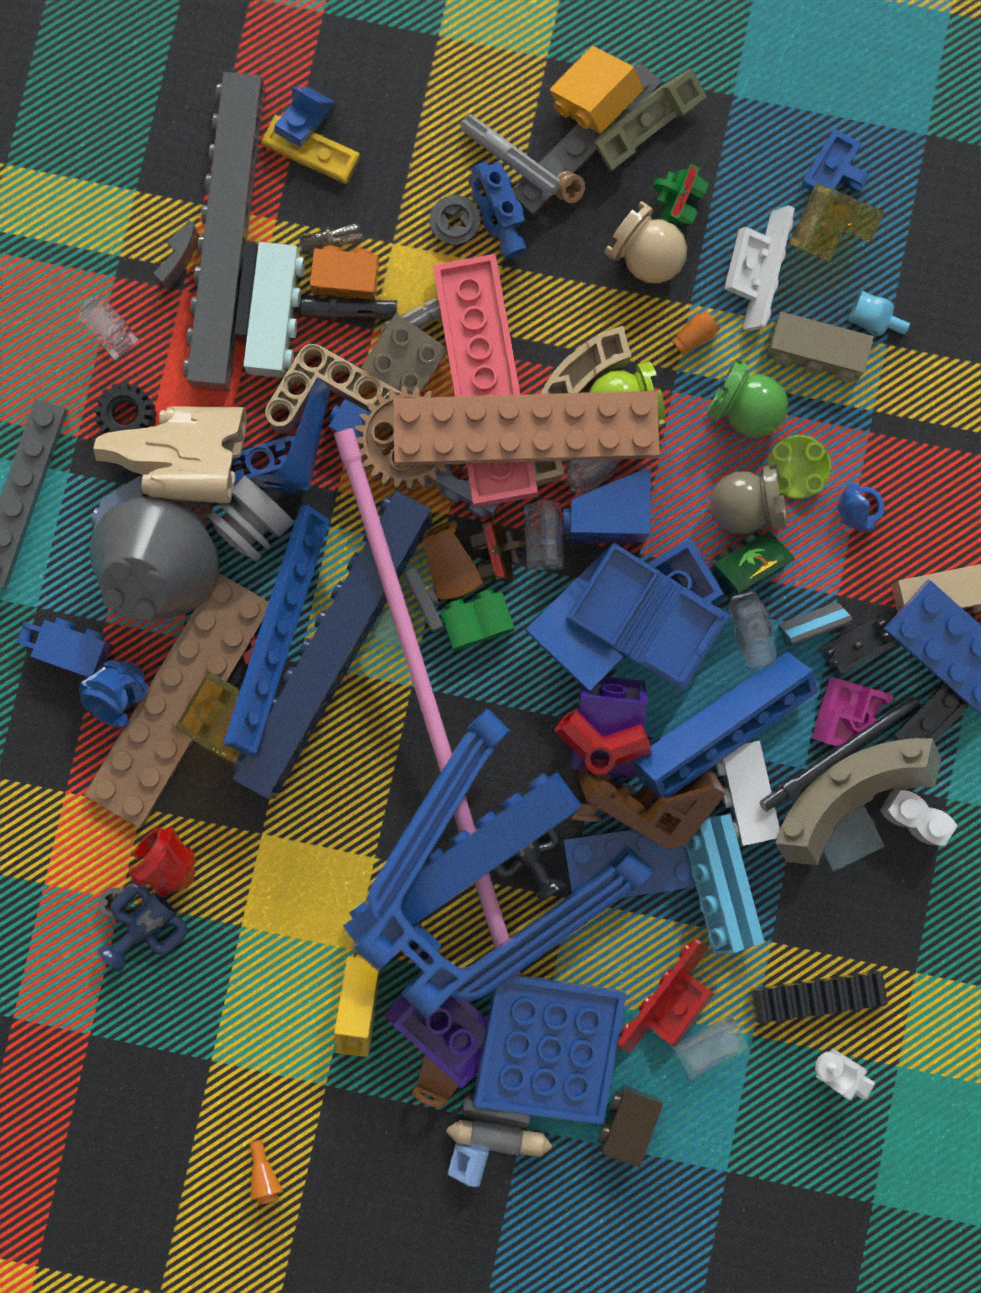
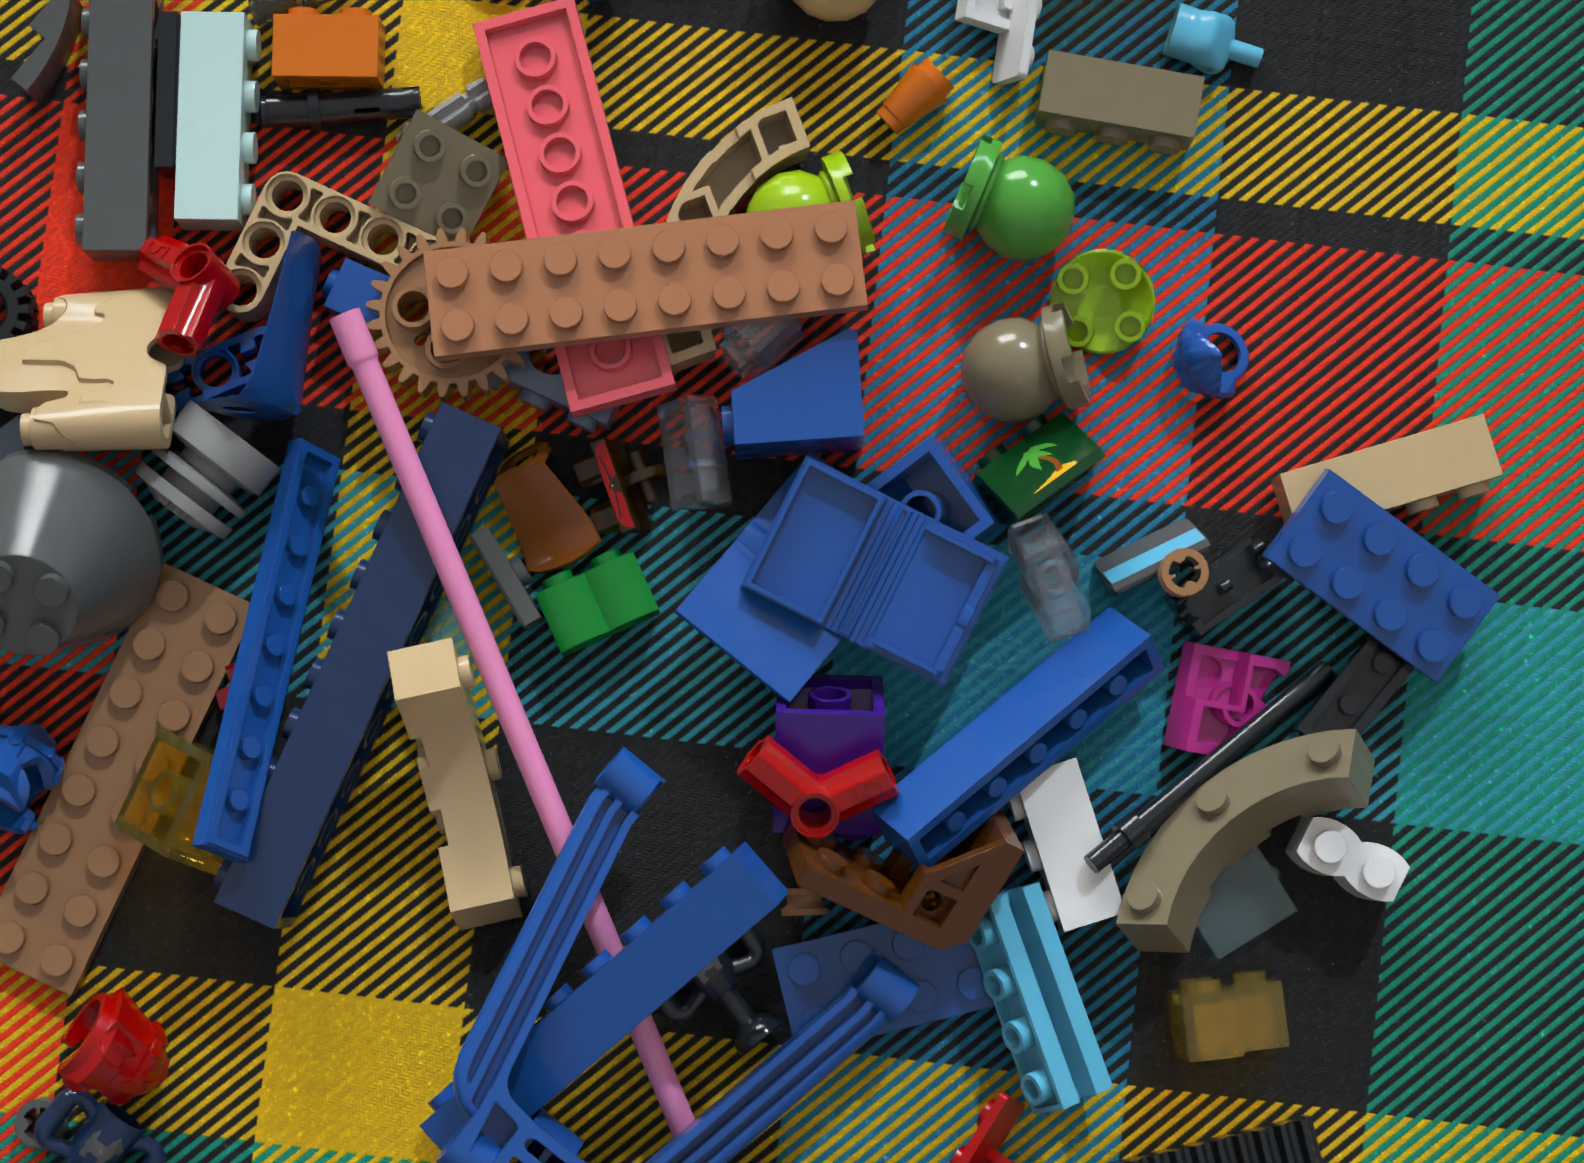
camera: 10 degrees left, 0 degrees up
none -> red piece [138,235,240,358]
none -> tan brick [387,638,528,931]
none -> medium nougat bush [1157,548,1209,598]
none -> clear yellow brick [1167,970,1290,1062]

